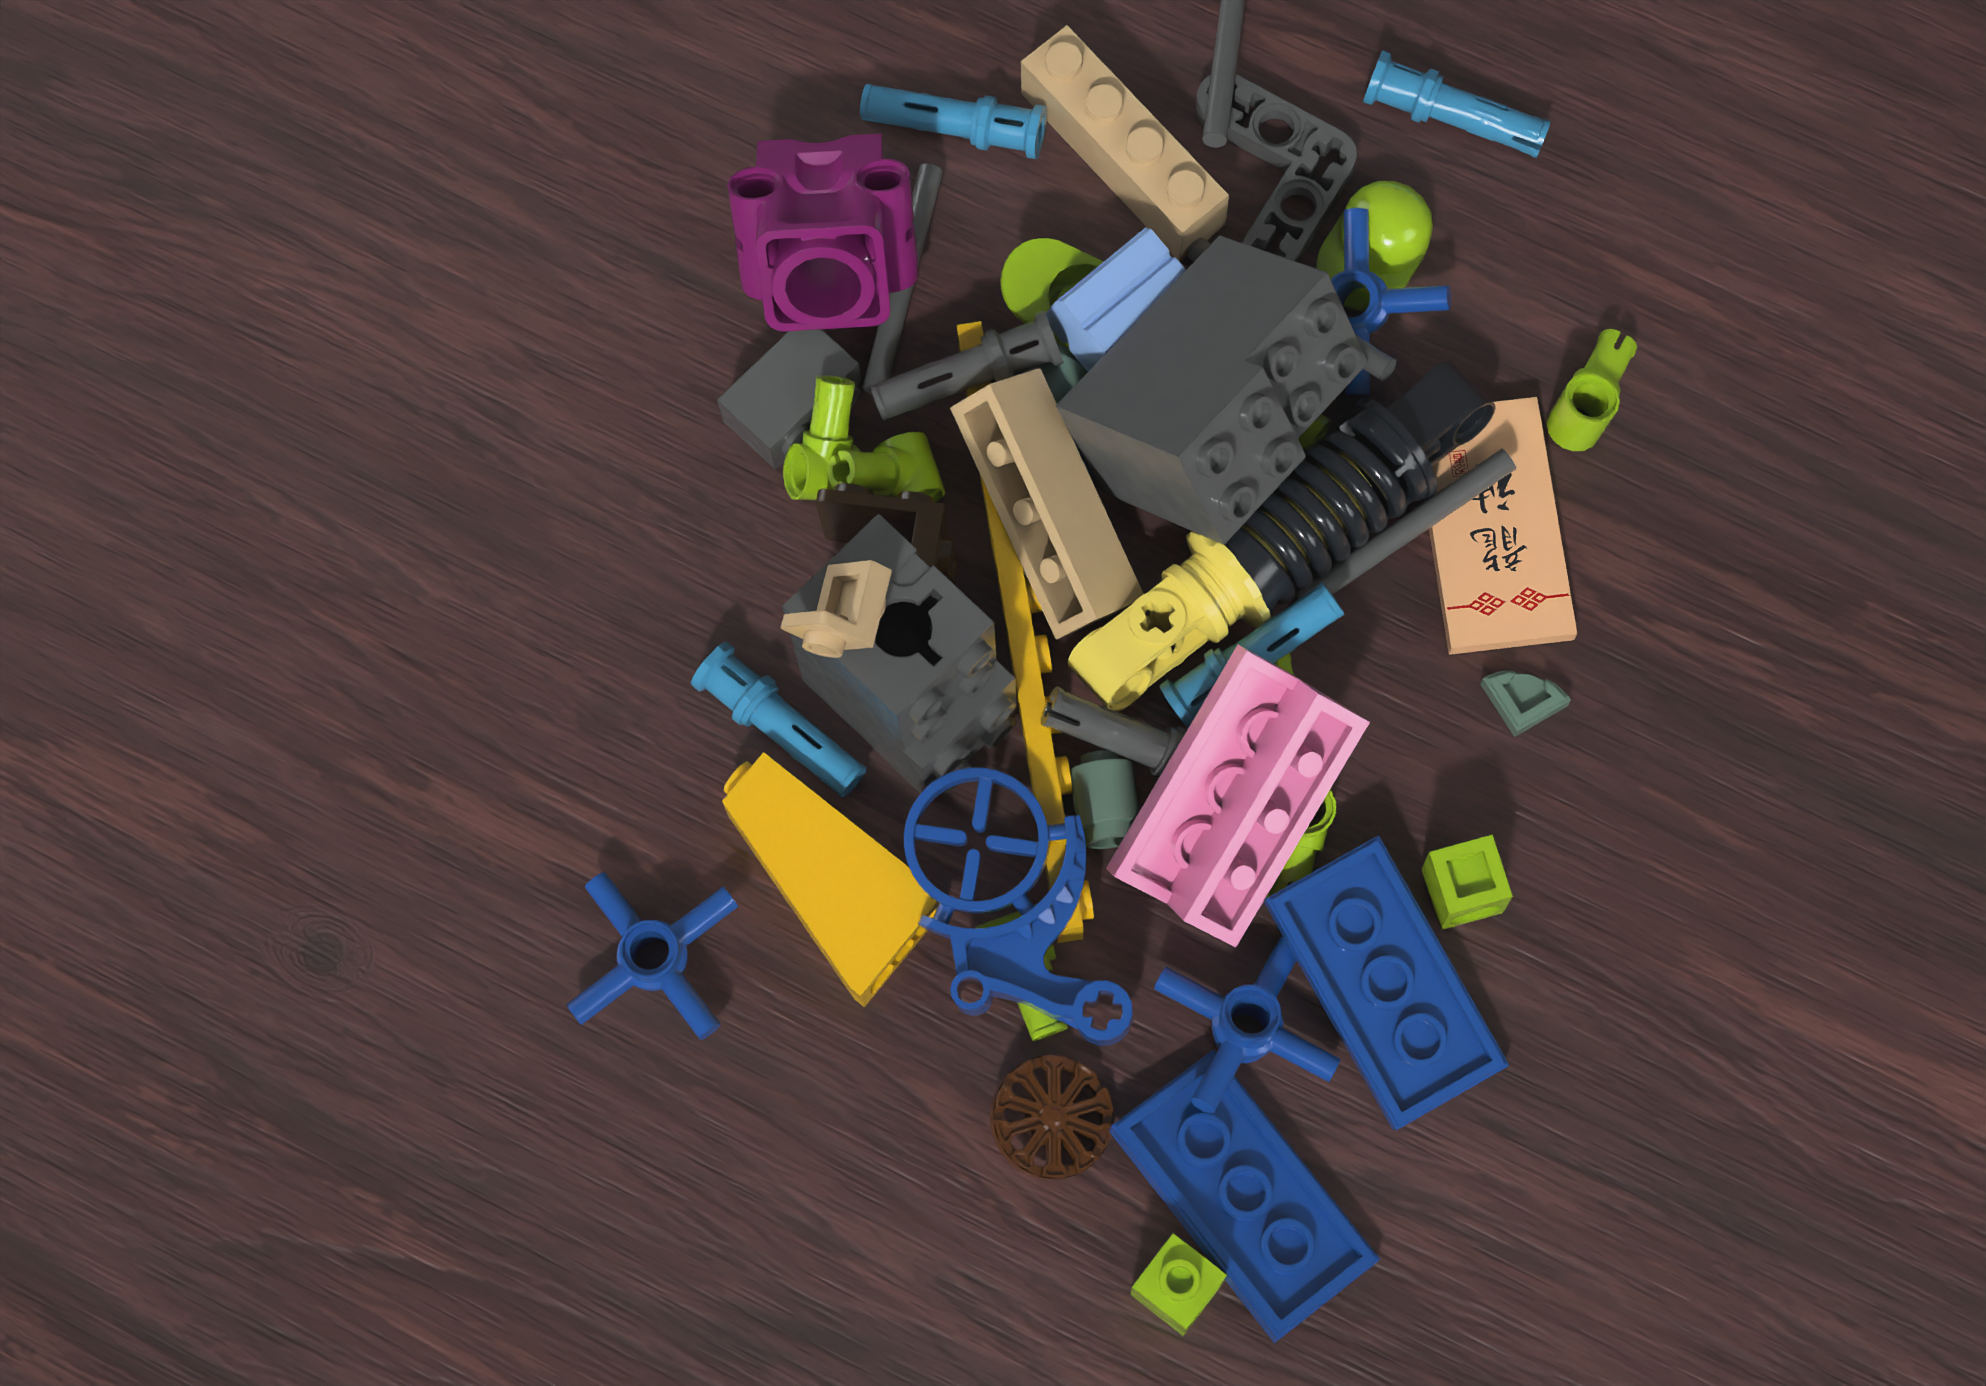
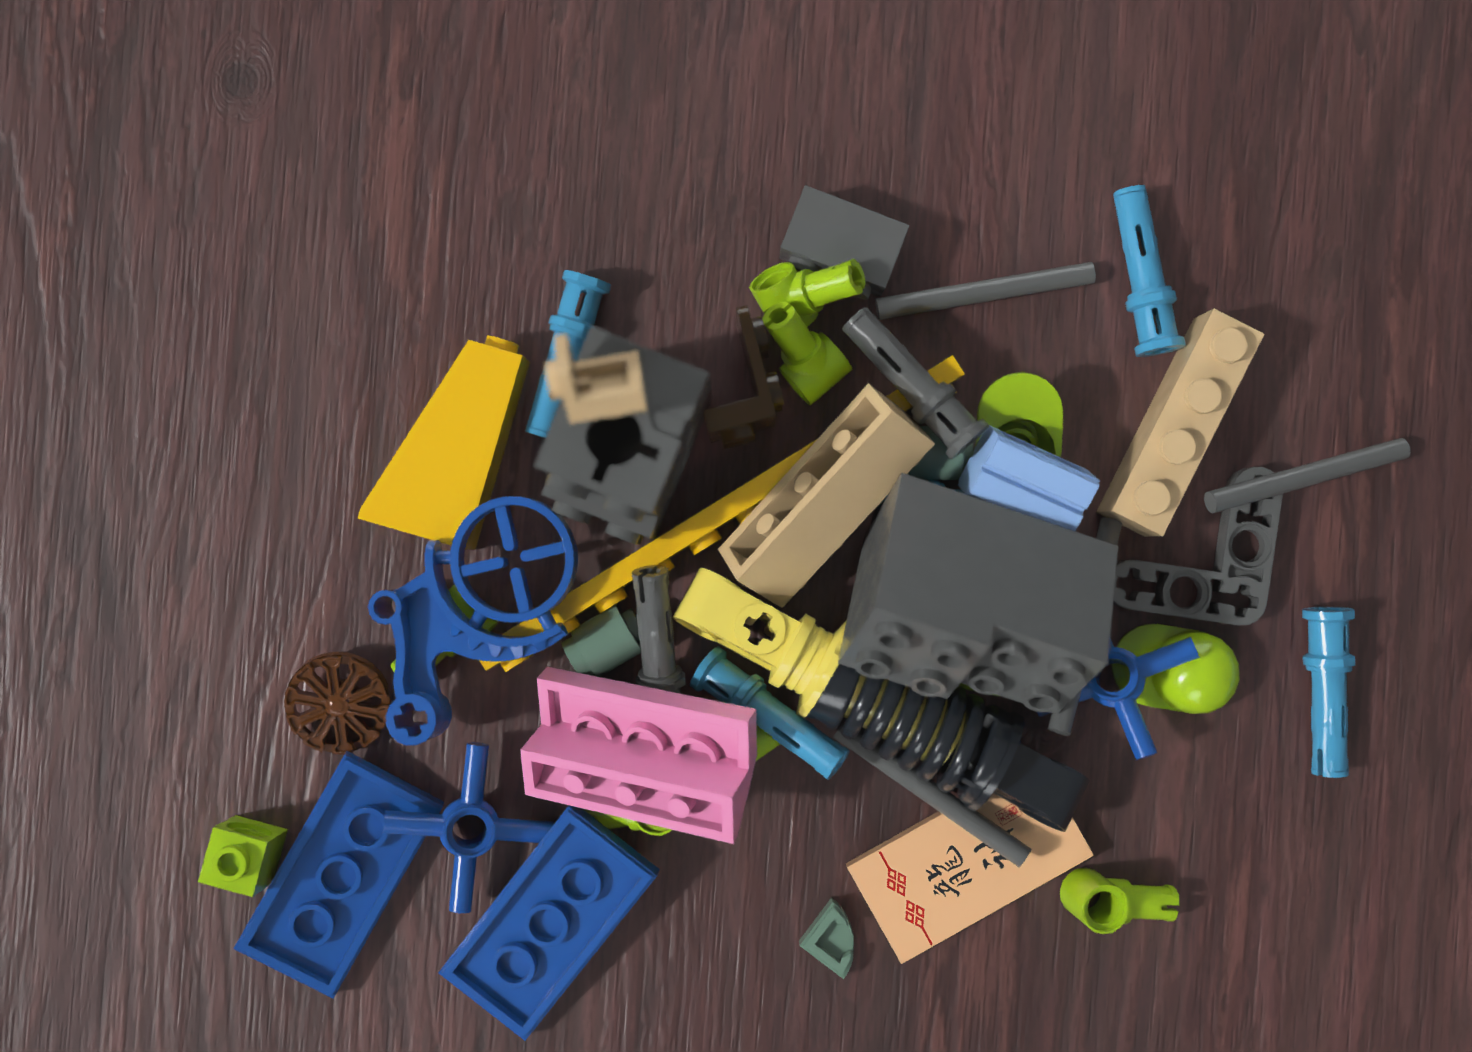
camera: 60 degrees right, 15 degrees up
blue bar [566,872,739,1040] -> none
magenta piece [727,133,919,331] -> none
lime brick [1421,834,1513,930] -> none

